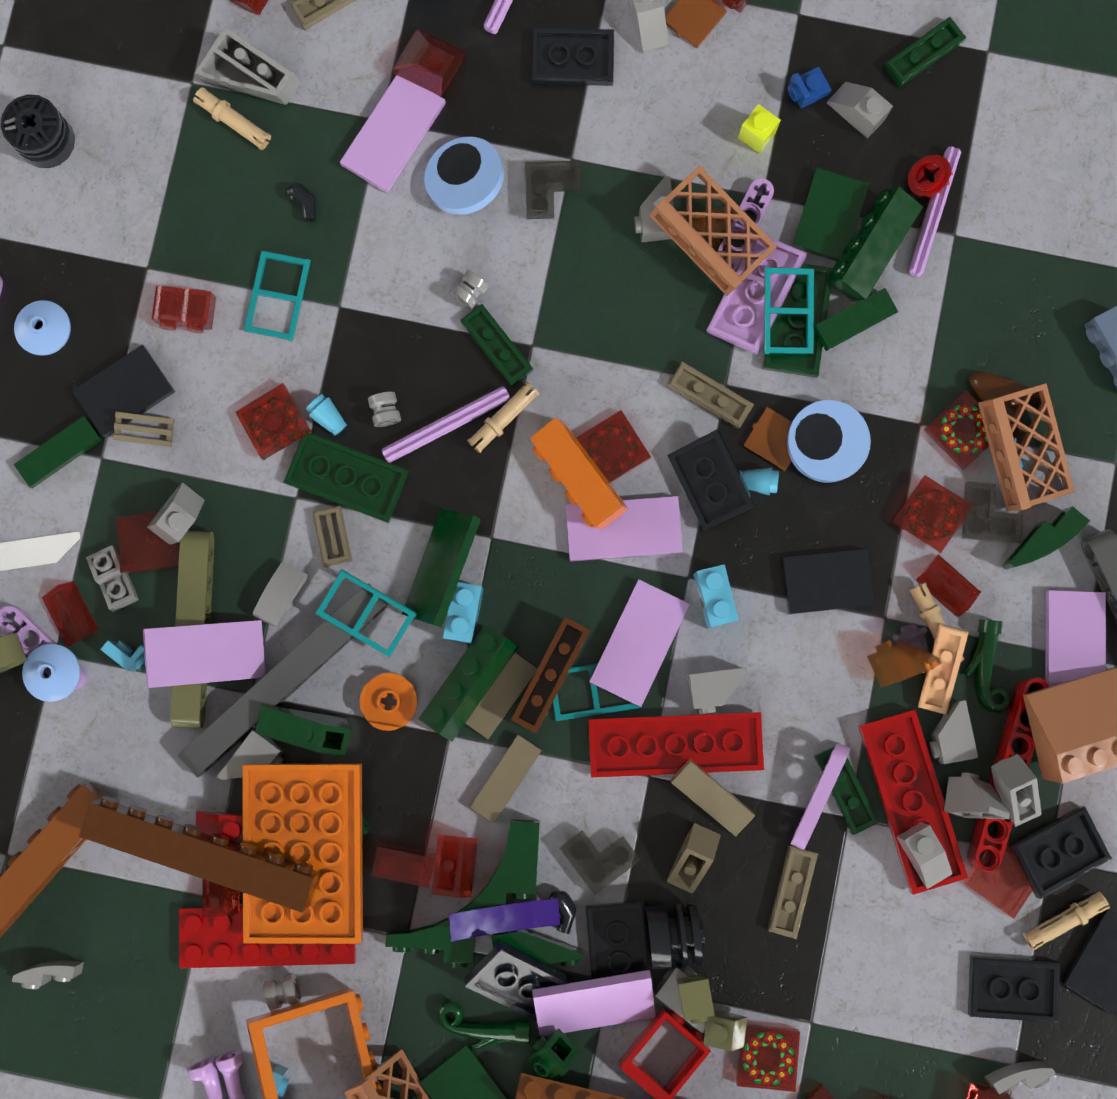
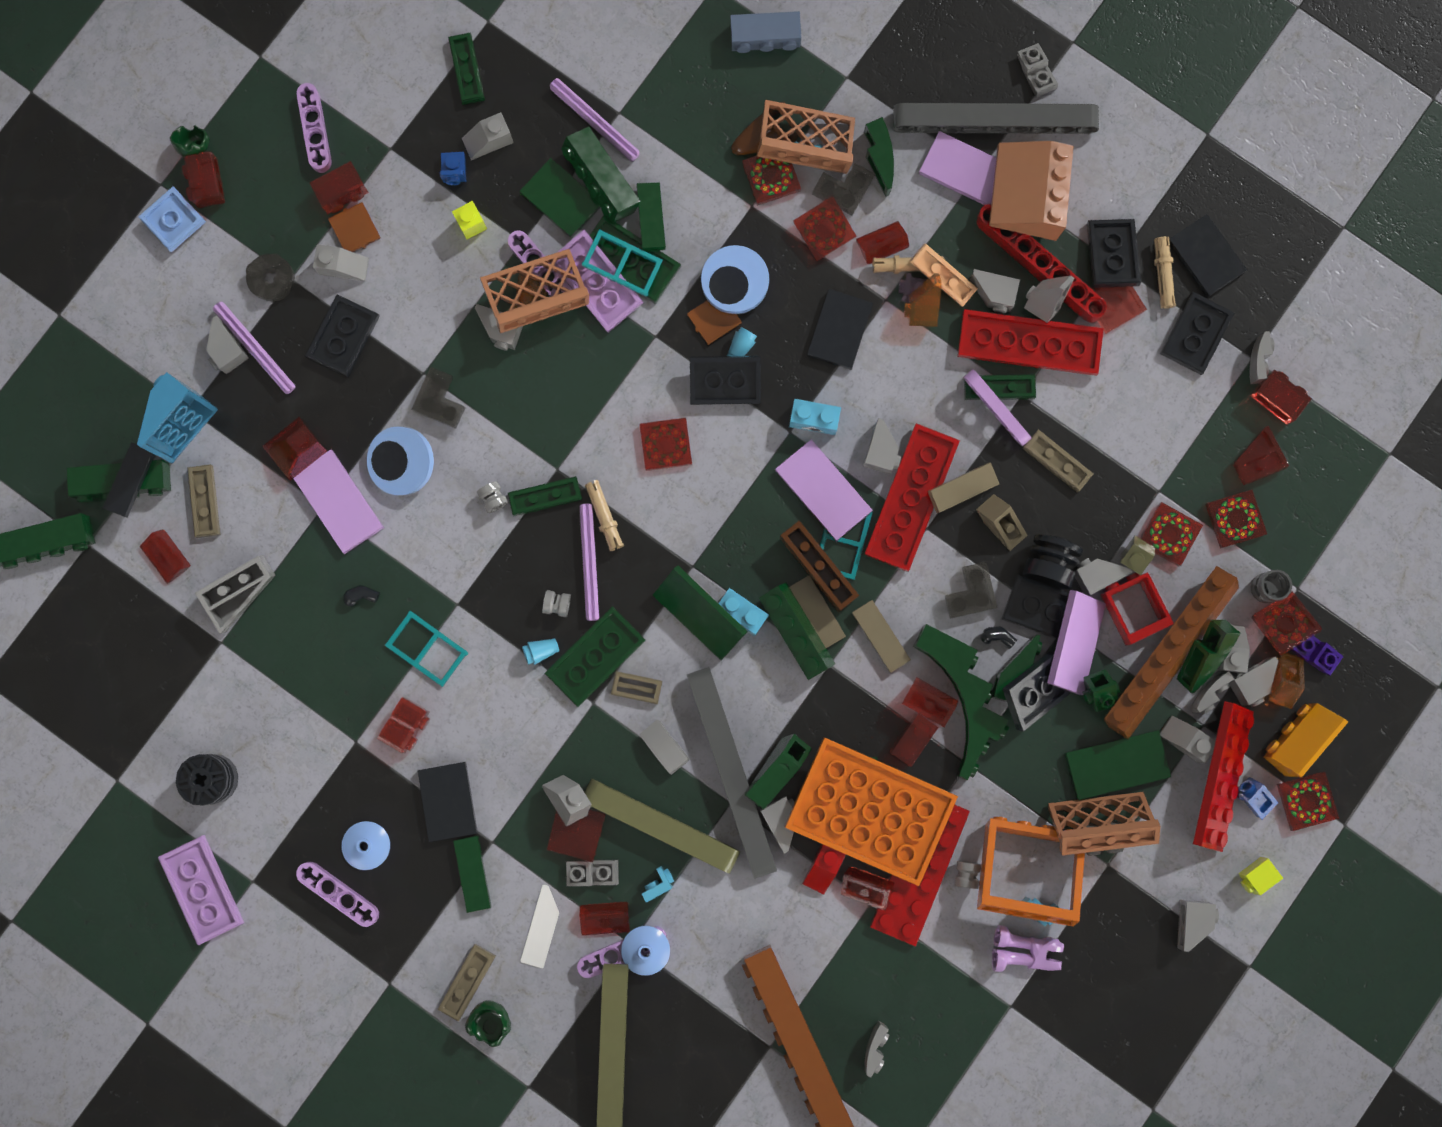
camera: 65 degrees left, 0 degrees up
reddish brown brick [79,796,321,913] -> none
dark tan tile [113,411,175,447] -> none
lavender tile [143,620,266,688] -> none
tan pin [193,87,271,150] -> none
clear red tile [235,383,311,461] -> none
teal window [315,569,417,658] -> none
orange plate [360,673,418,731] -> none
dark green plant [437,1002,531,1051] -> none
dark purple sticker [449,898,560,942] -> none
orange brick [530,417,629,530] -> none
lavender tile [565,496,683,562] -> none
dark tan tile [667,361,754,430] -> none
olive brick [676,974,715,1024] -> none
light grey slope [896,822,952,889] -> none
red gear [908,155,953,198] -> none
dark green plant [964,619,1012,713] -> none
light grey slope [991,754,1042,827] -> none

